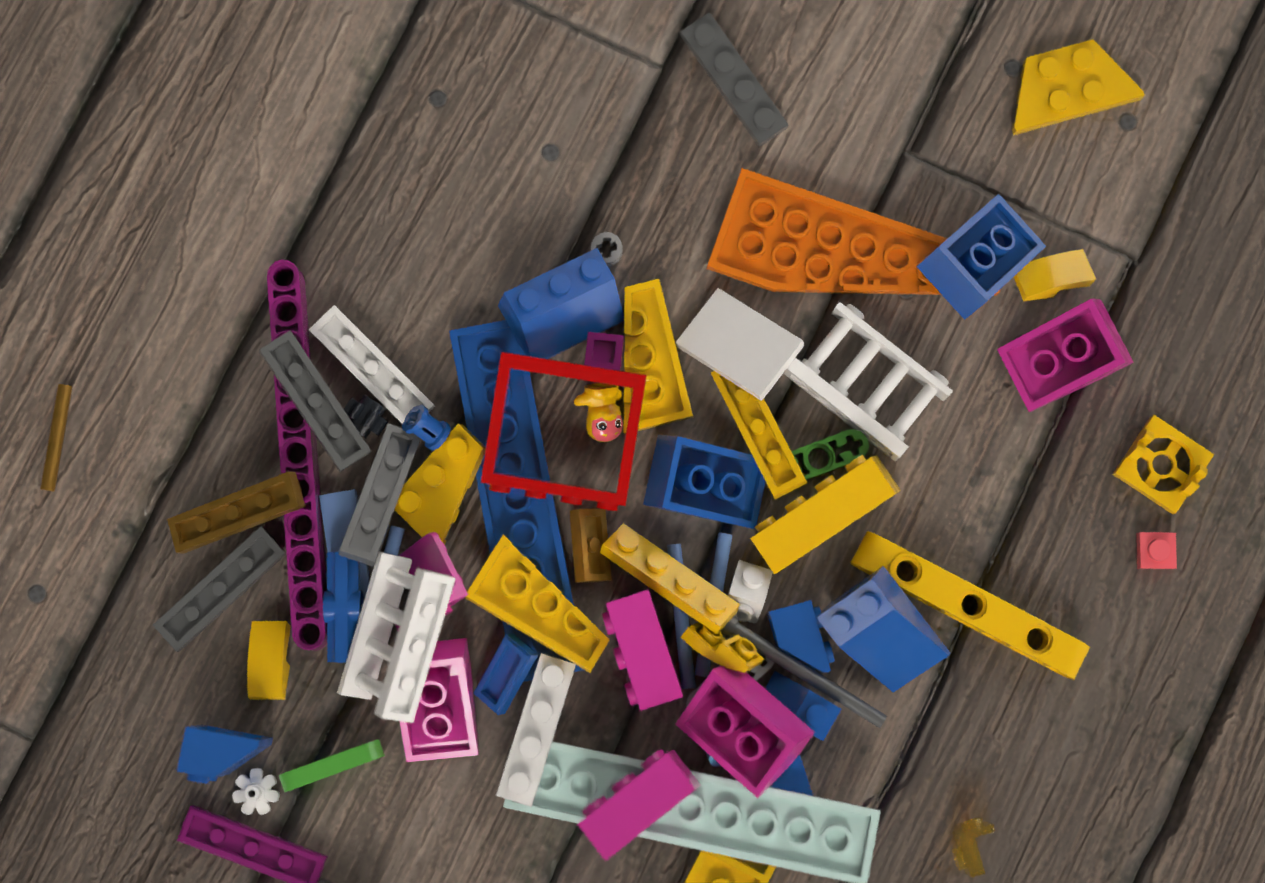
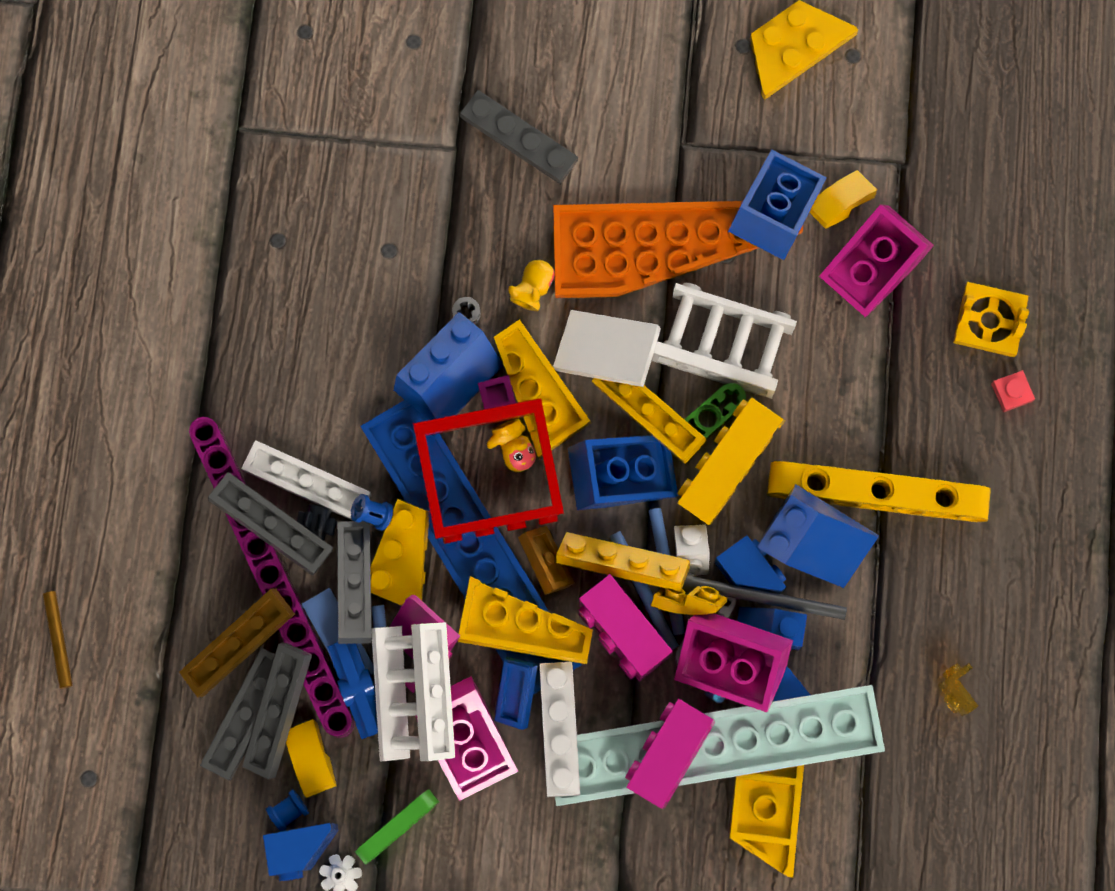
camera: 20 degrees left, 5 degrees down
none -> dark grey plate [242,643,312,779]
none -> blue bush [265,789,310,832]
none -> yellow animal [508,260,555,311]

